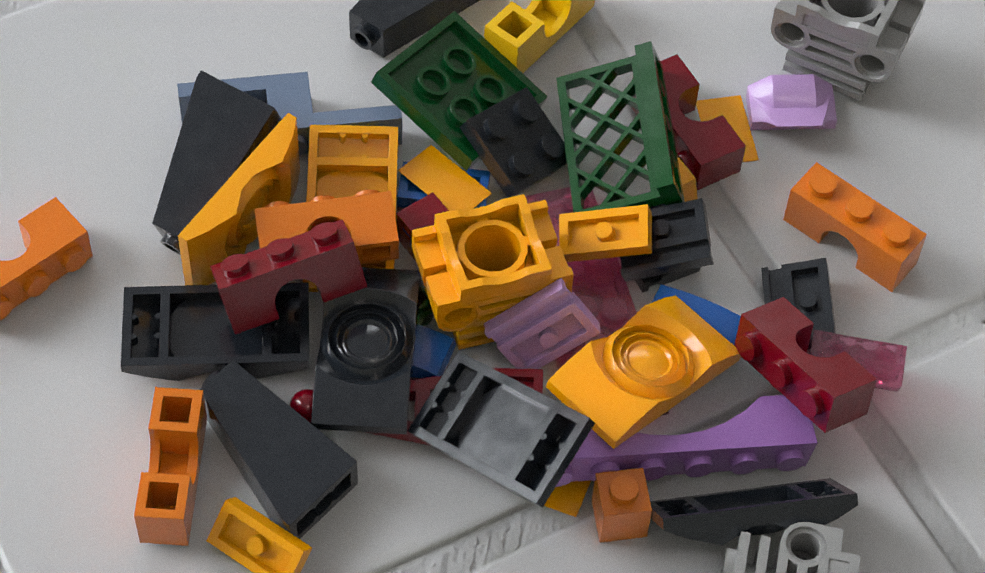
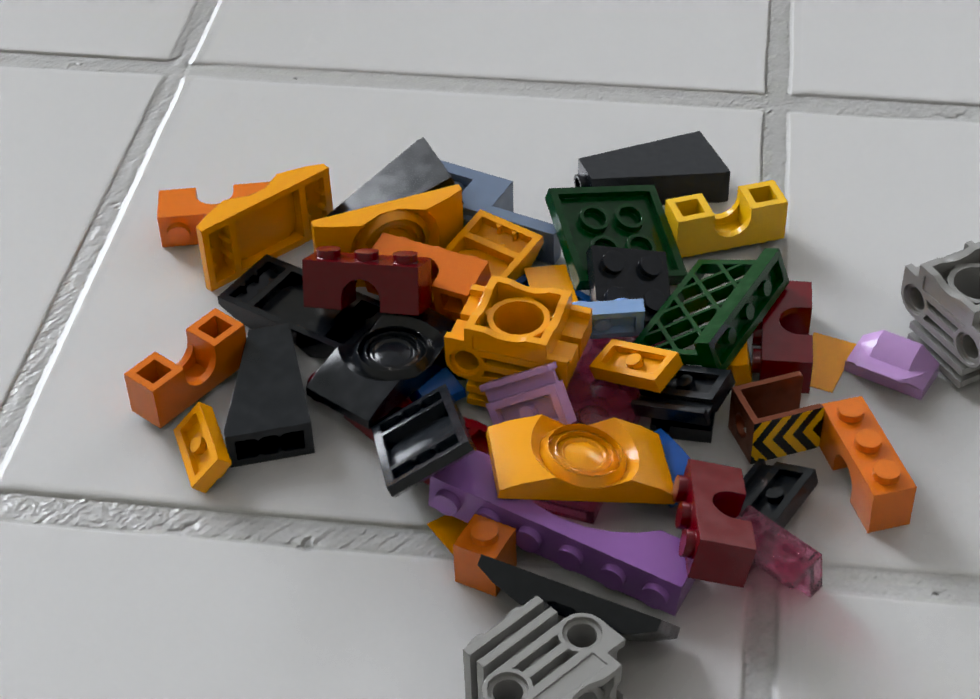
camera: 40 degrees right, 15 degrees down
none -> light orange slope [196,164,333,292]
none -> light blue plate [572,298,645,339]
none -> piece [728,371,825,464]

